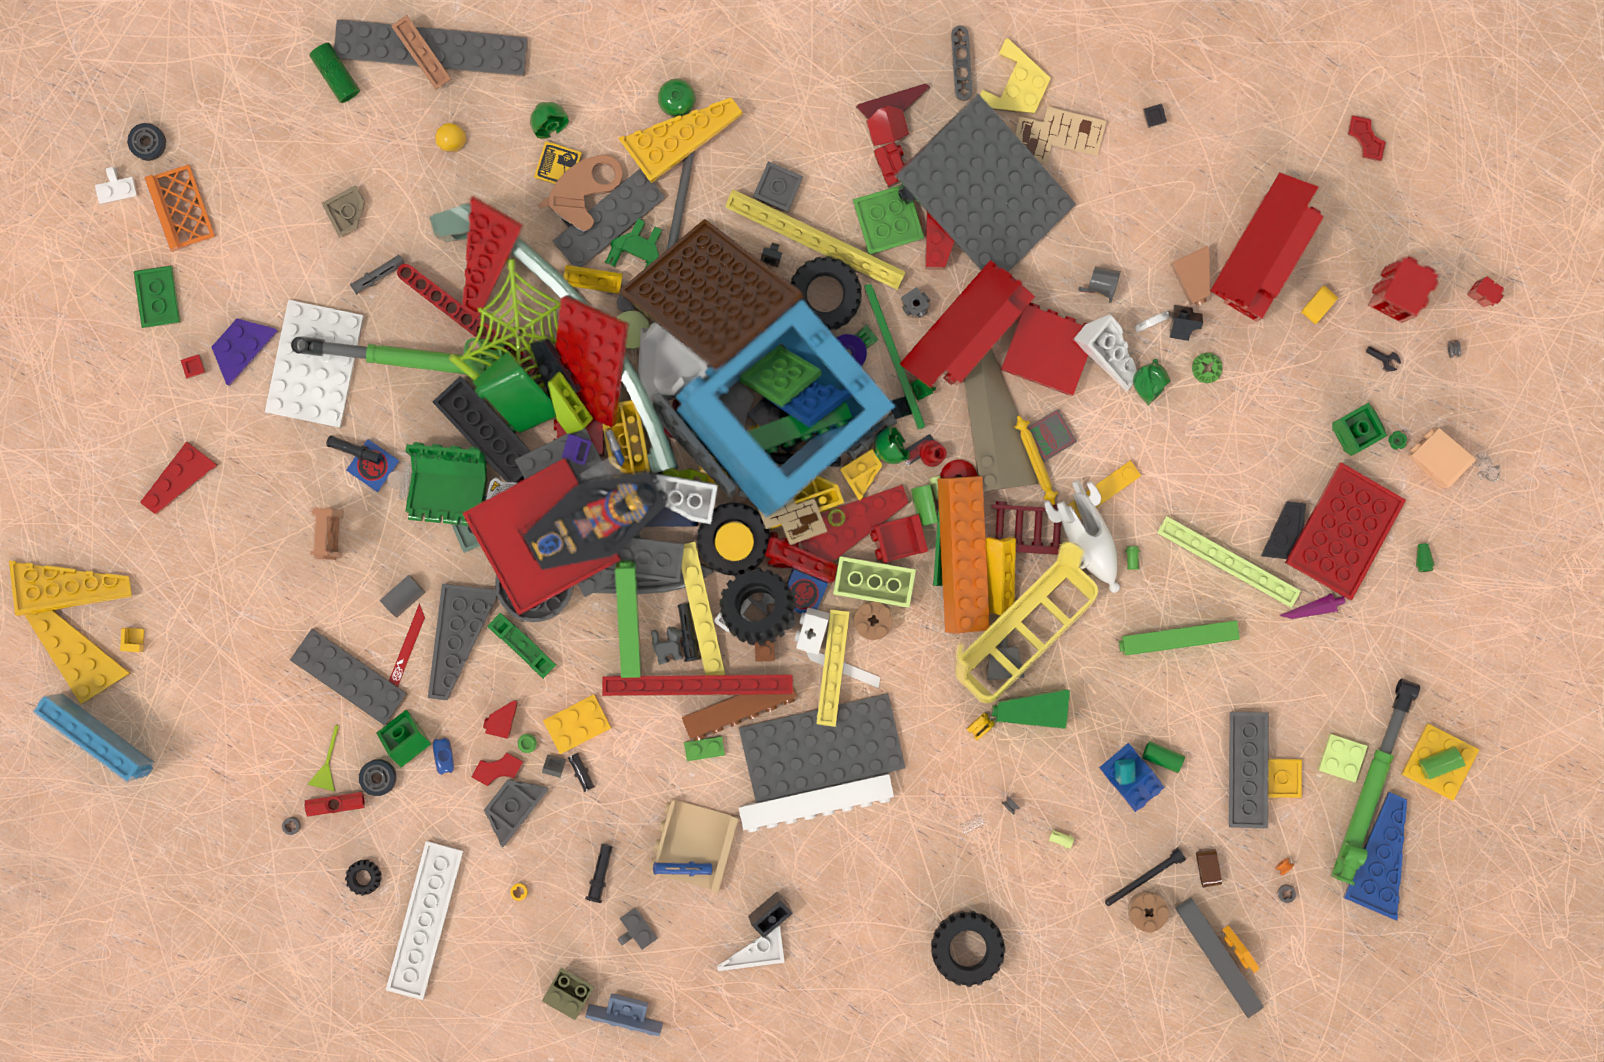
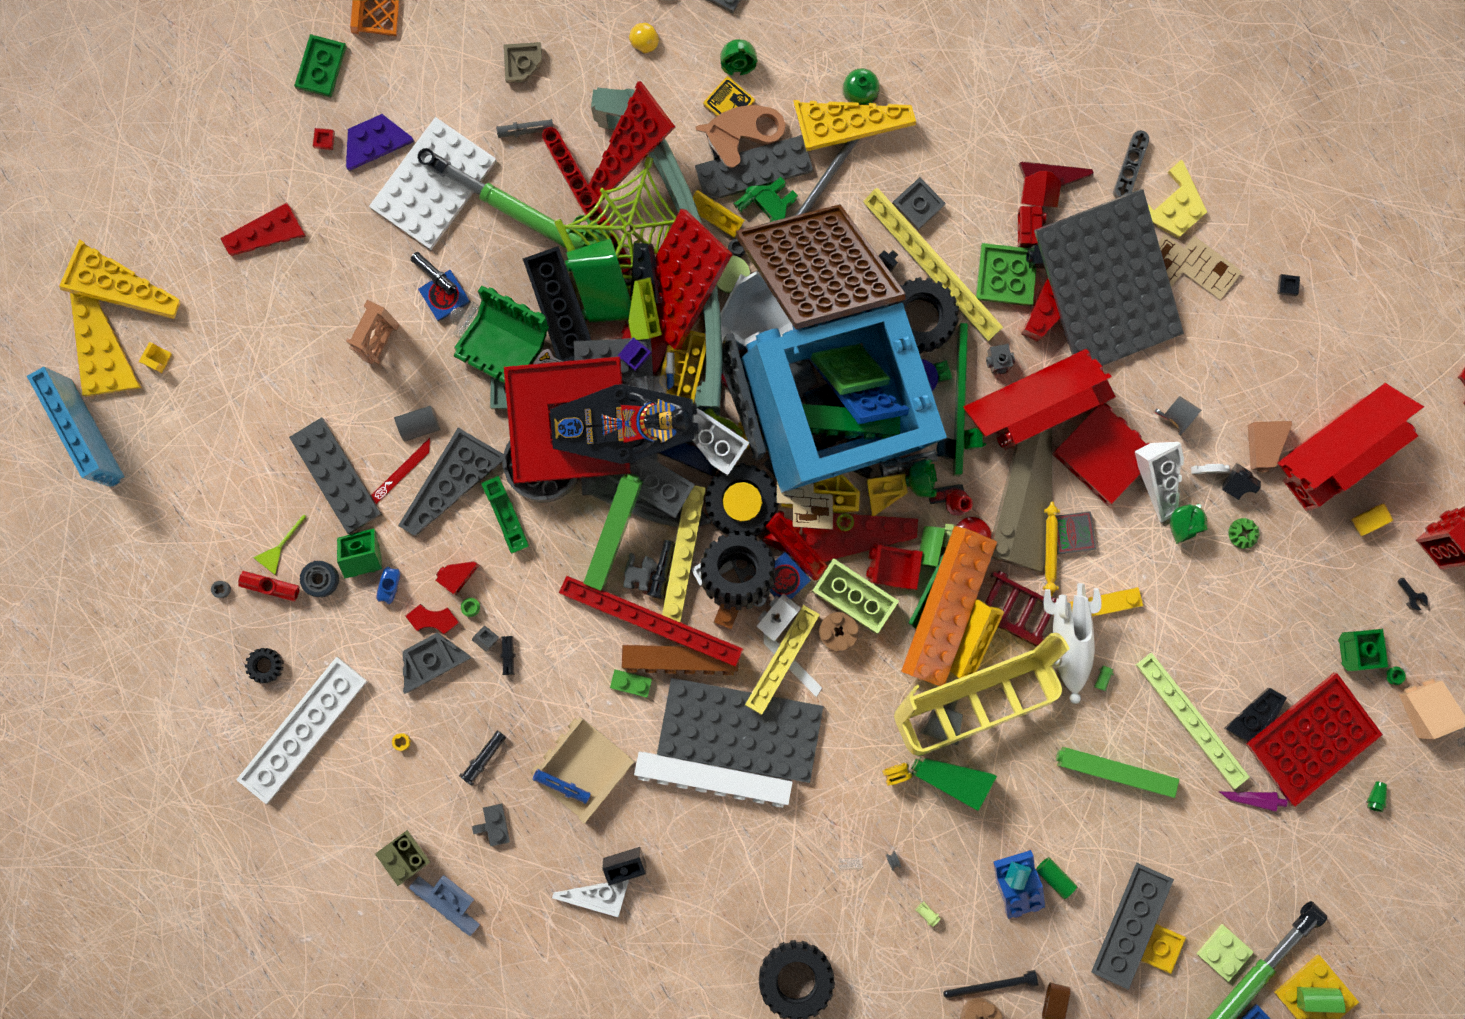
camera: 20 degrees right, 5 degrees down
yellow plate [543,694,612,754] -> none

